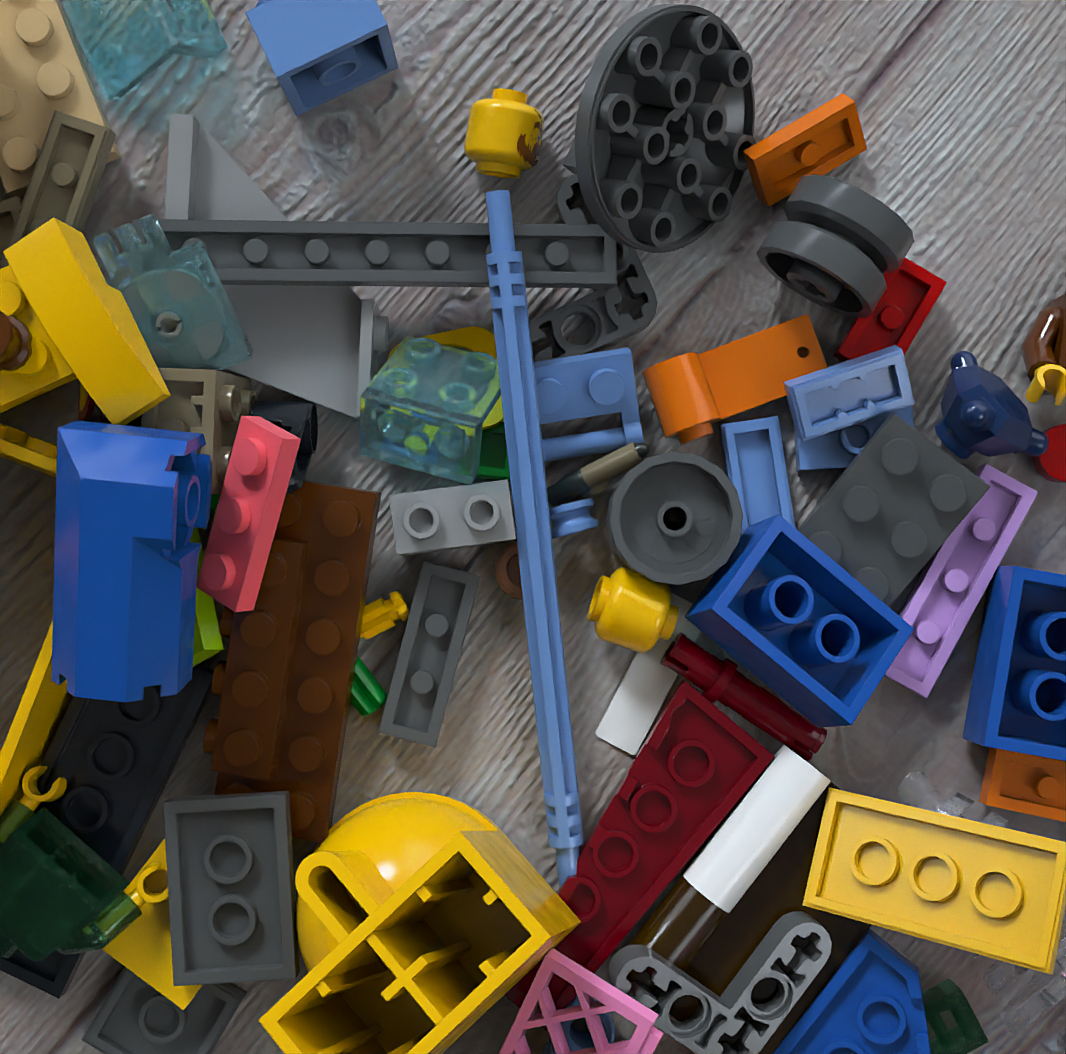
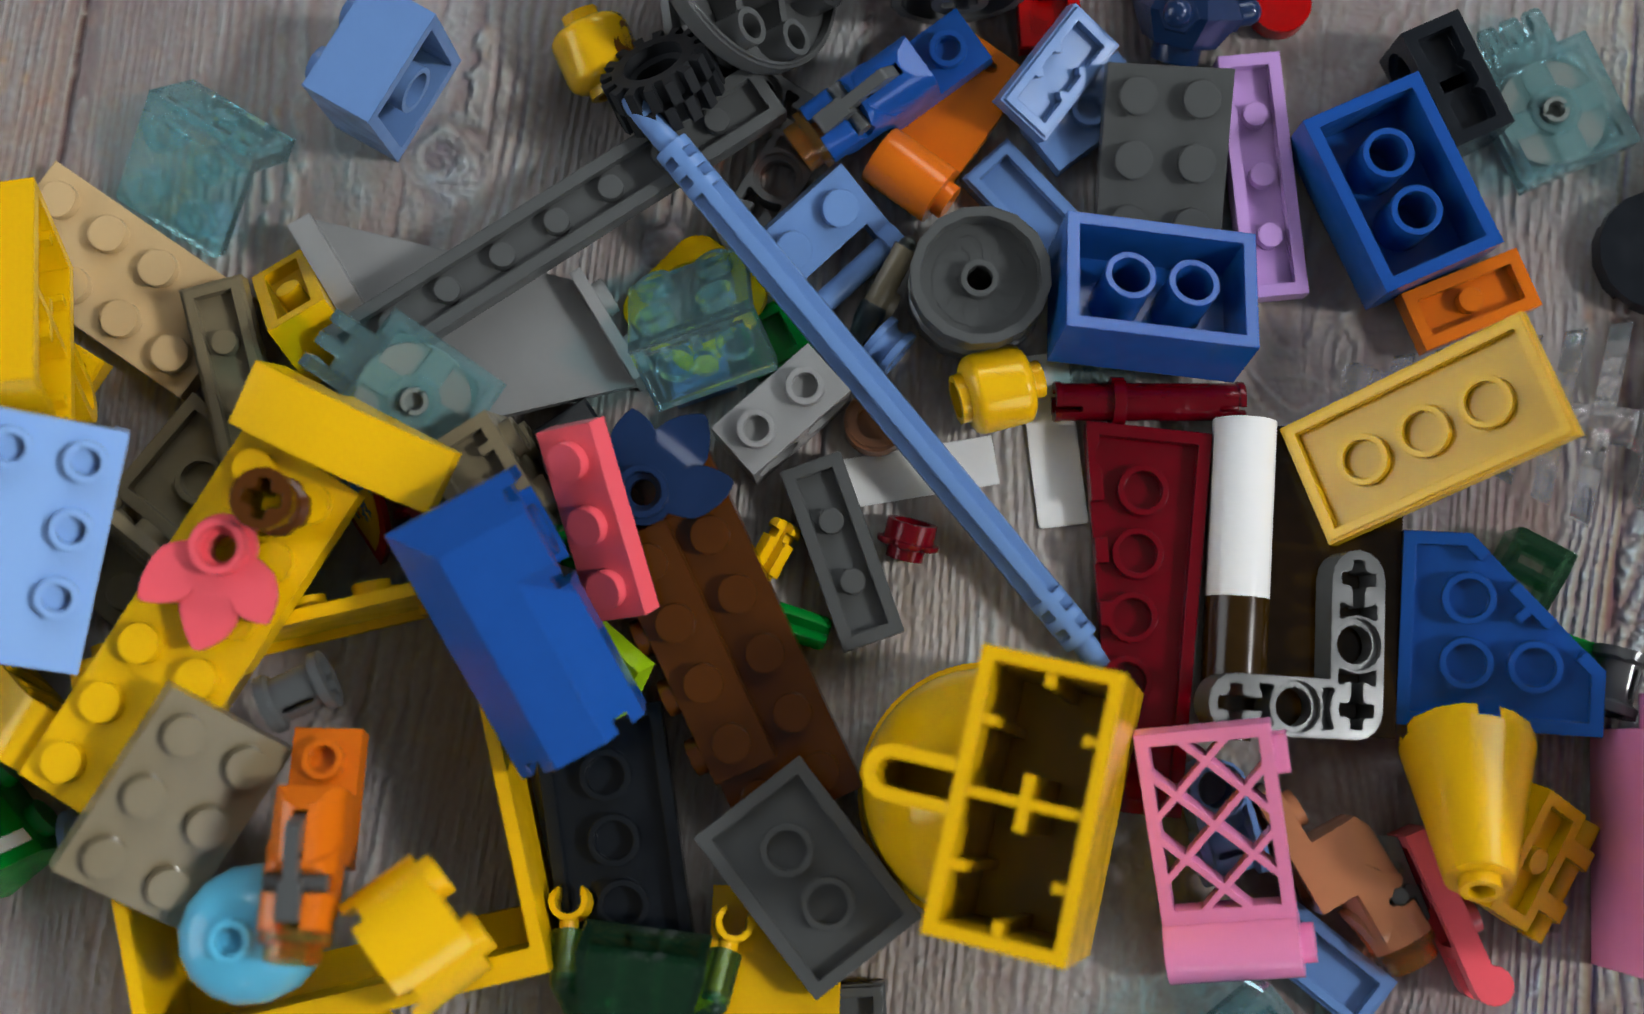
camera: 30 degrees left, 5 degrees down
none -> yellow slope [251,249,345,383]
none -> black tyre [600,27,726,138]
none -> dark blue plate [610,408,734,526]
none -> blue plate [782,8,993,172]
none -> white sticker [843,435,1000,507]
none -> dark red plate [877,515,939,564]

